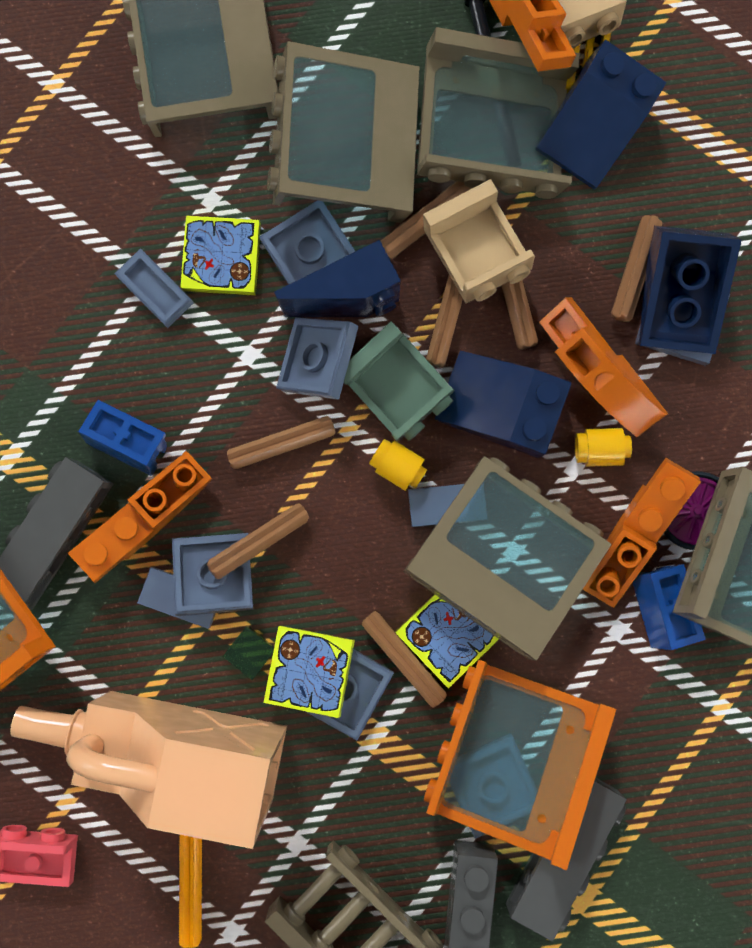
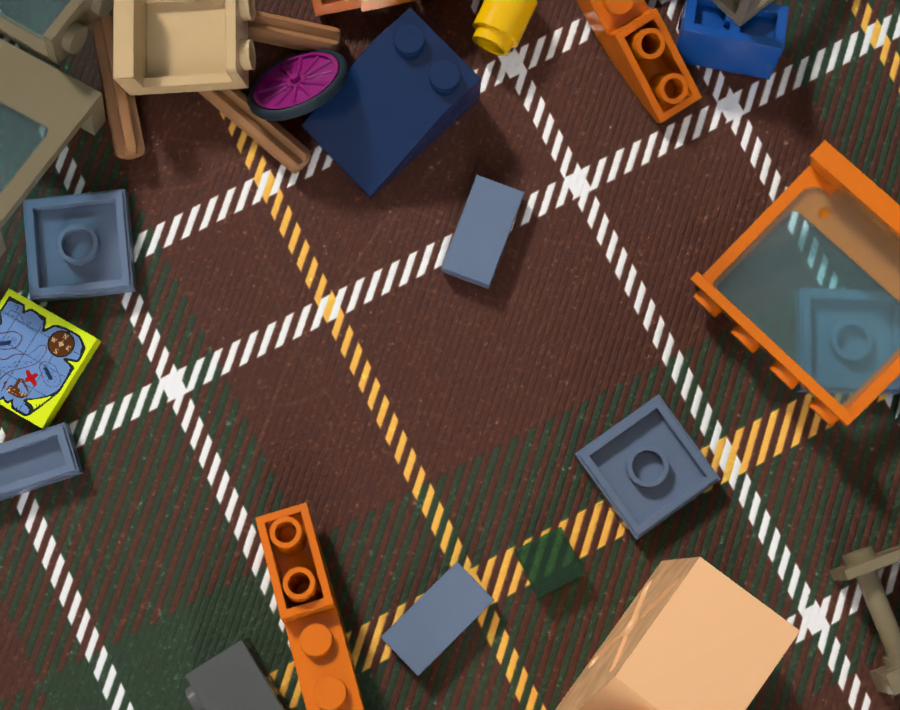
camera: 70 degrees left, 5 degrees down
blue hinge [78,400,167,476] -> none
sand blue tile [172,533,253,616] -> none
medium nougat axle [207,503,309,579] -> none
medium nougat axle [227,416,335,469] -> none
tile [264,626,355,718] -> none
dark blue slope [274,240,401,317] -> none
sand blue tile [276,318,359,400] -> none
sand green panel [344,321,455,441] -> none
medium nougat axle [362,611,447,708] -> none
yellow brick [369,439,427,491] -> none
tile [395,594,499,689] -> none
panel [403,456,611,660] -> none
none -> magenta wheel [248,49,349,121]

